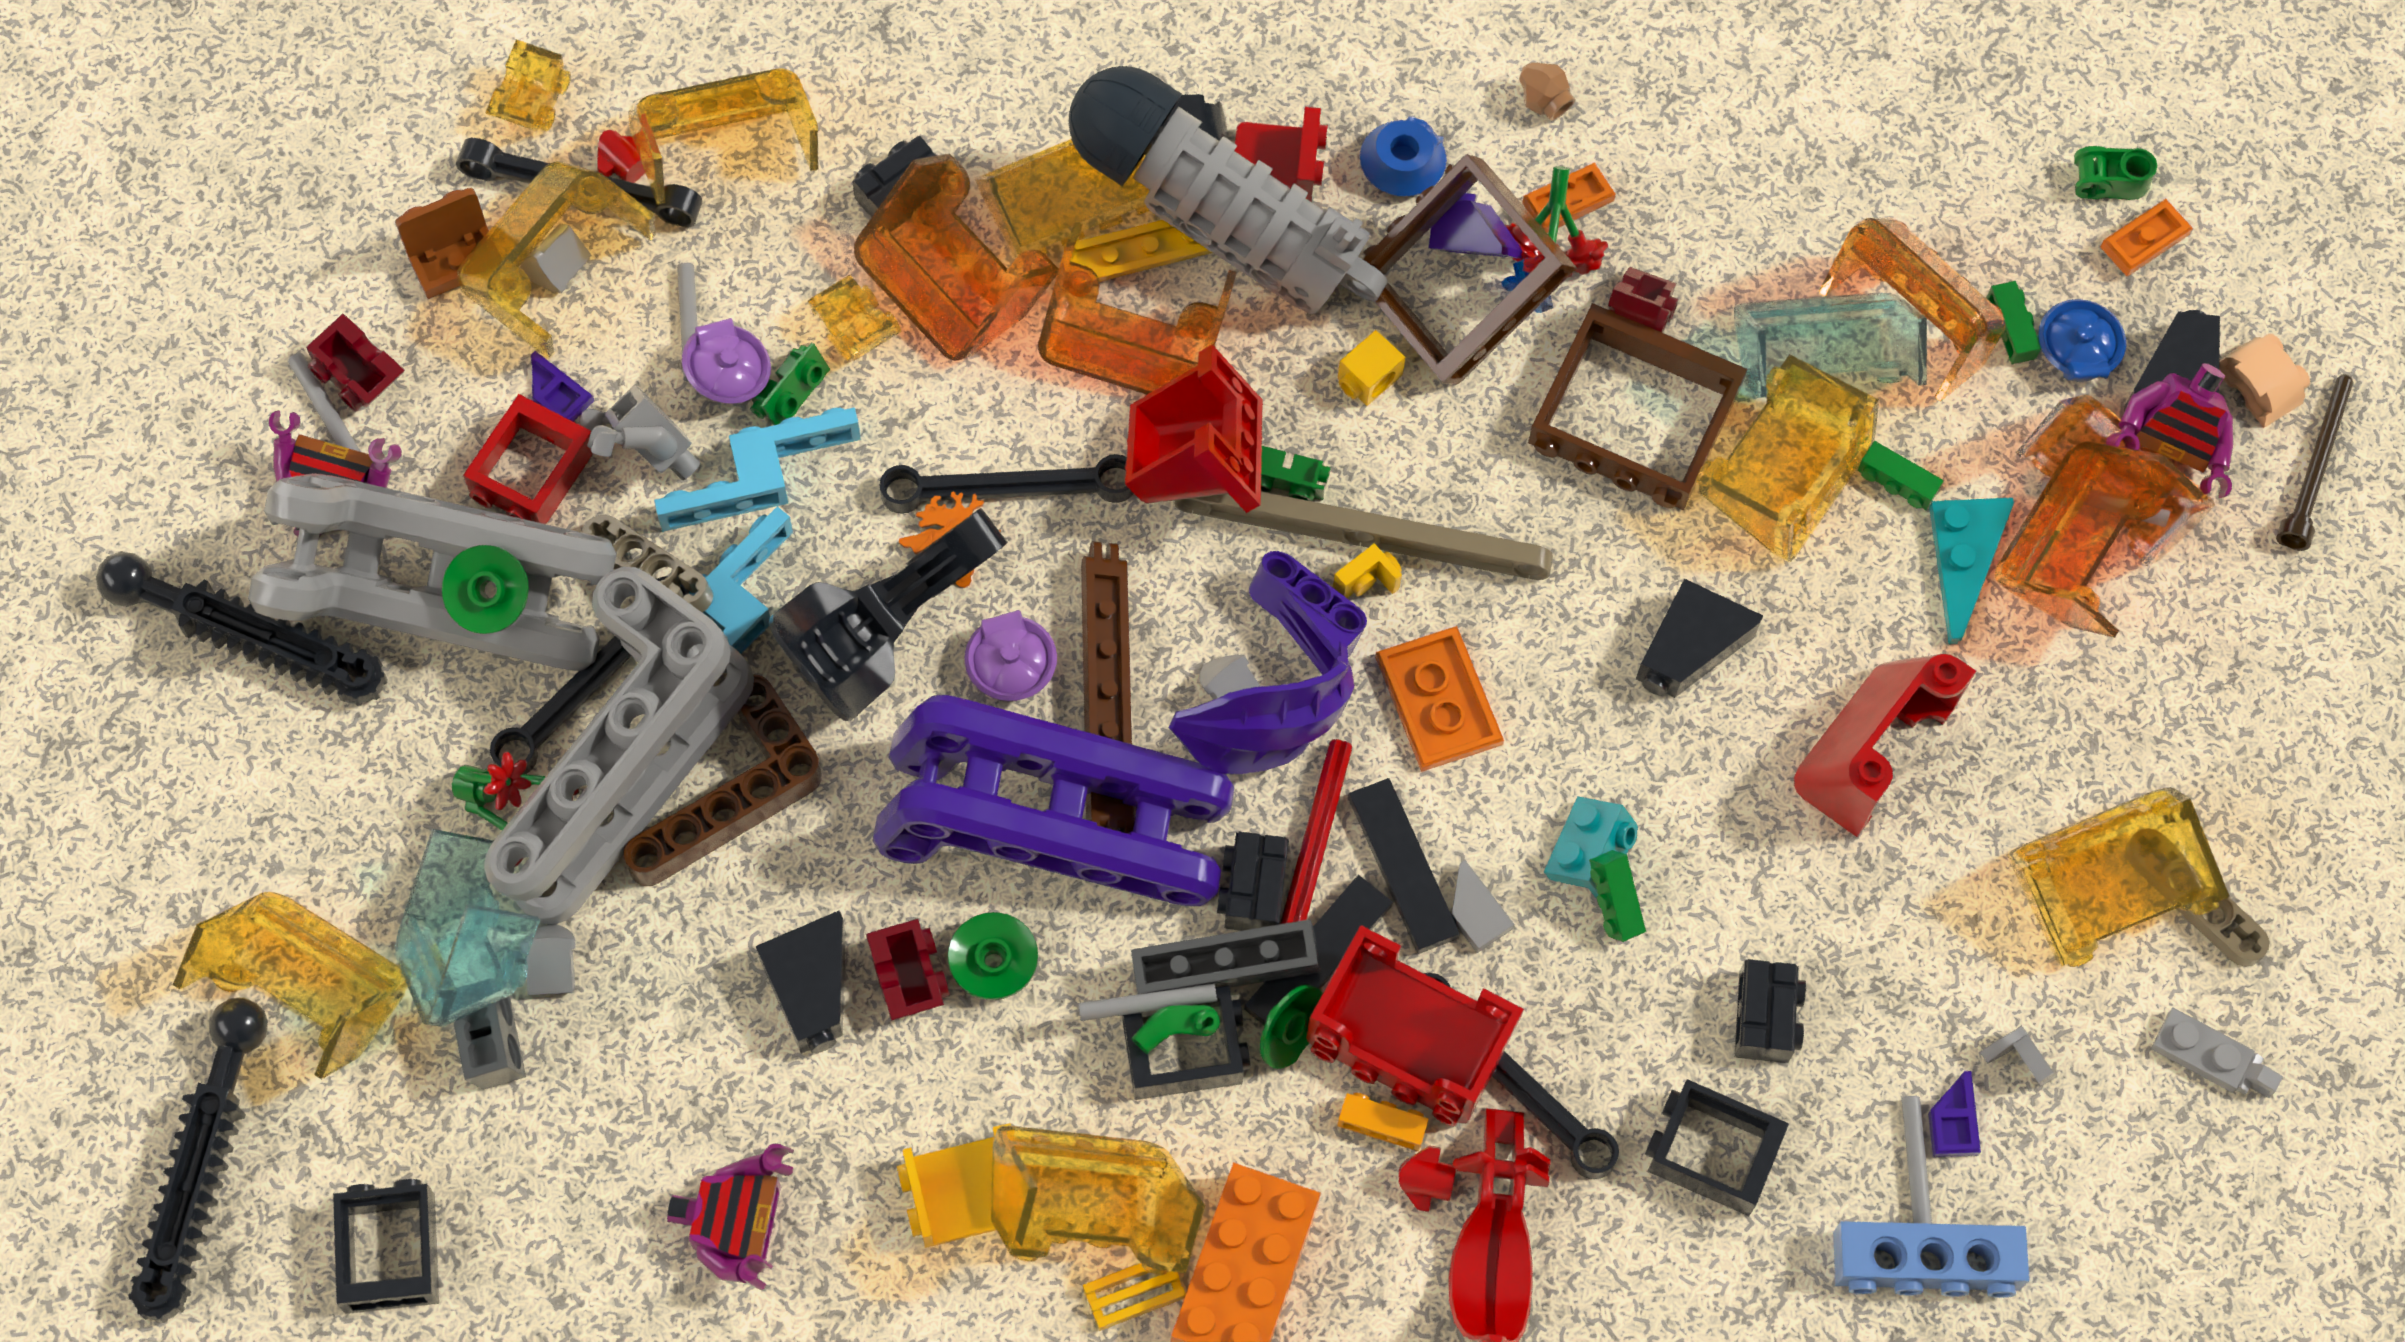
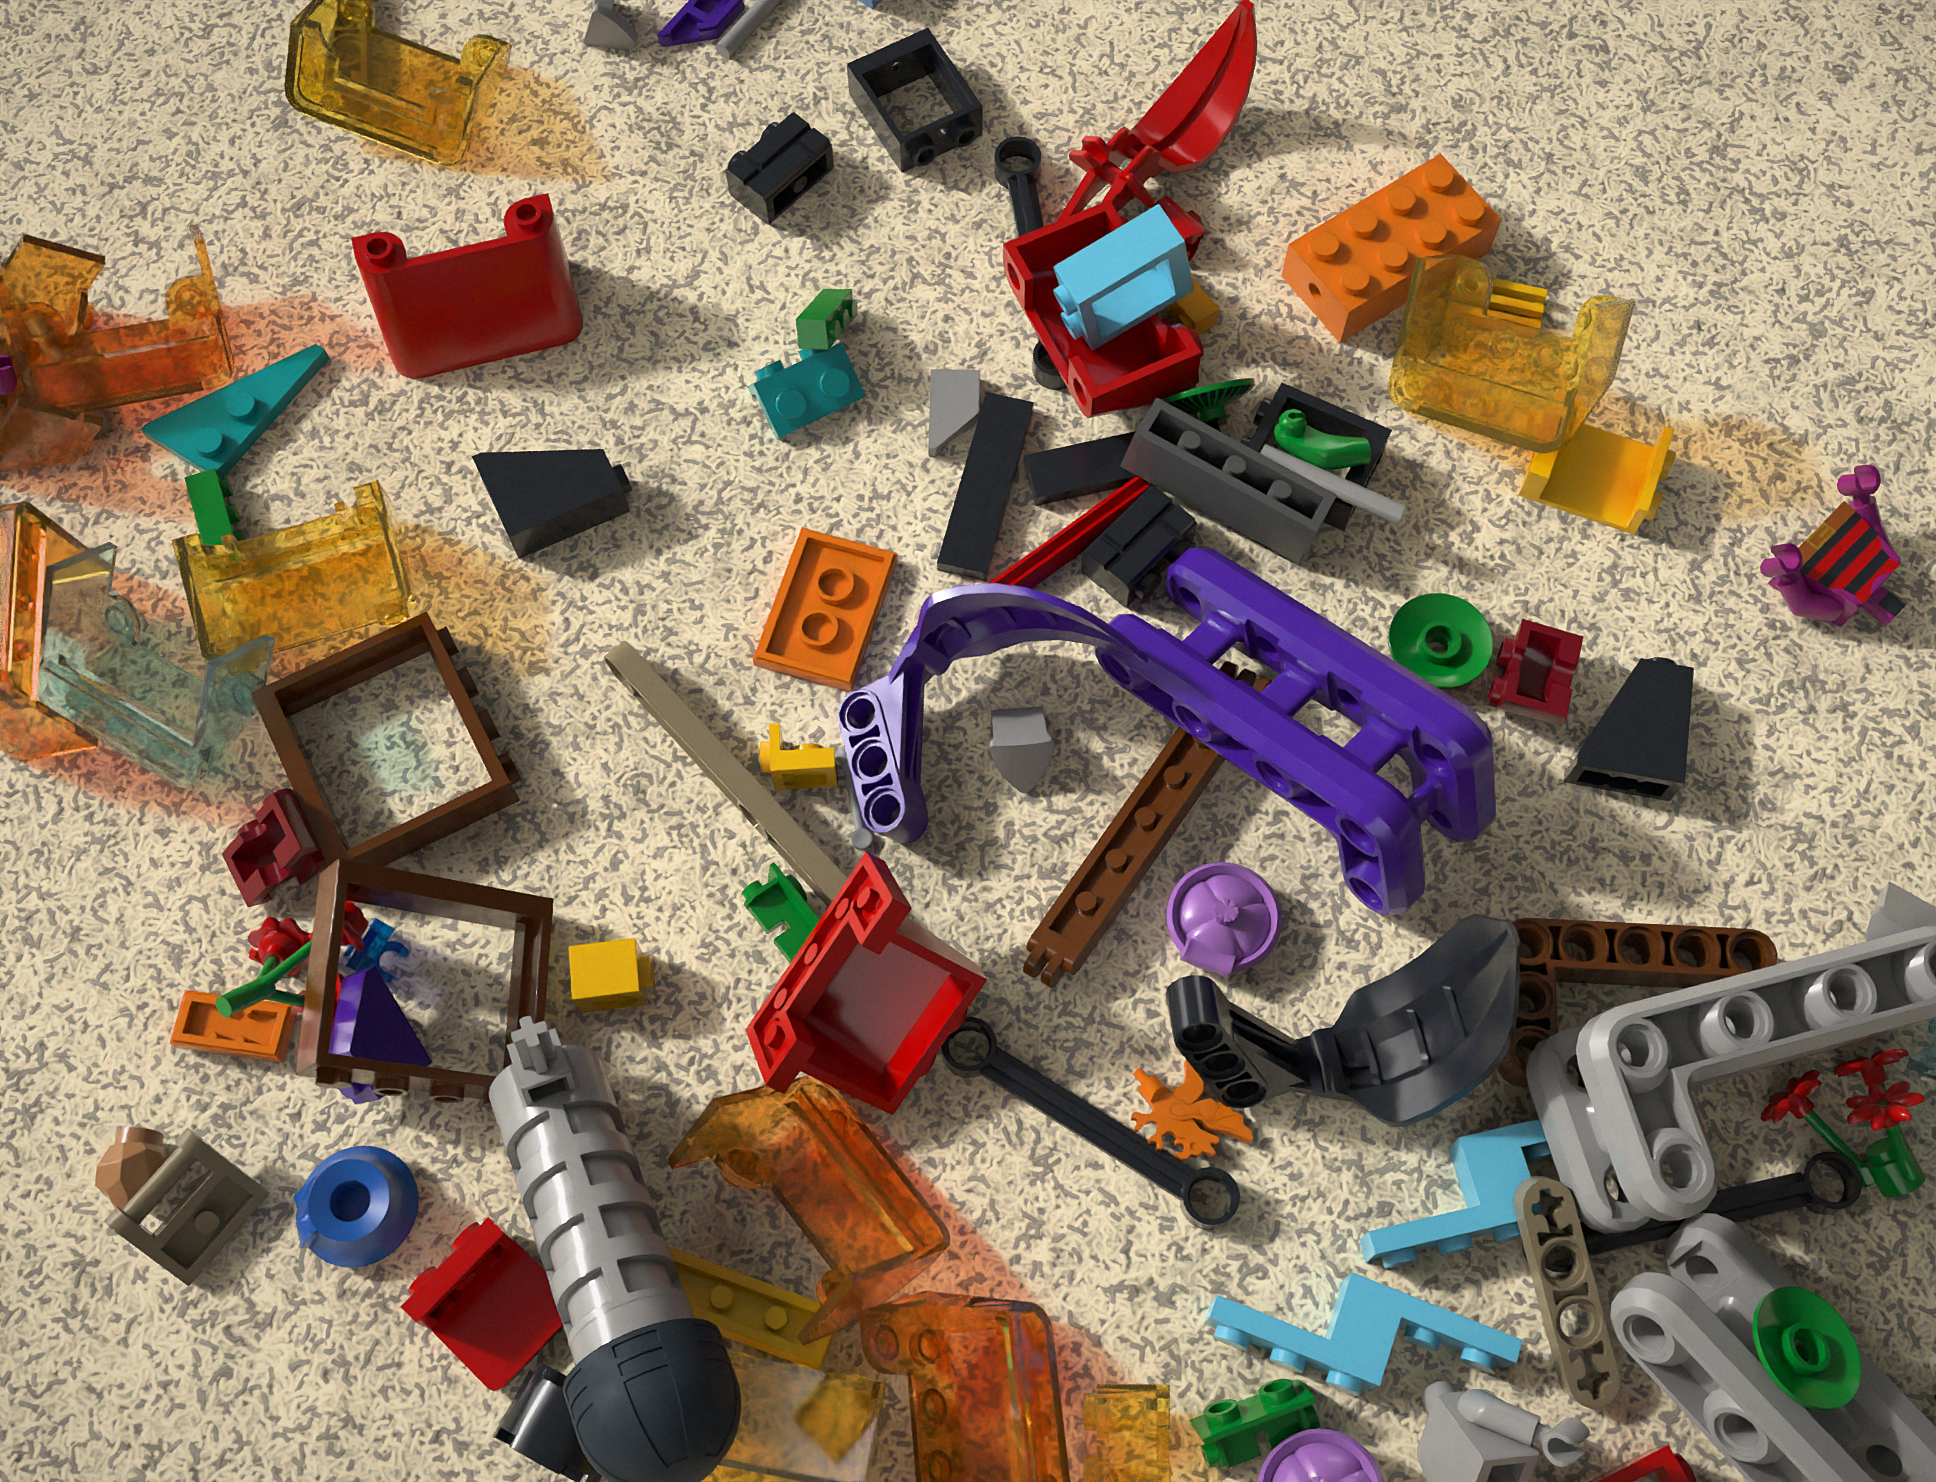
camera: 140 degrees left, 0 degrees up
none -> dark tan plate [104,1127,270,1287]
none -> medium azure window [1053,204,1194,351]

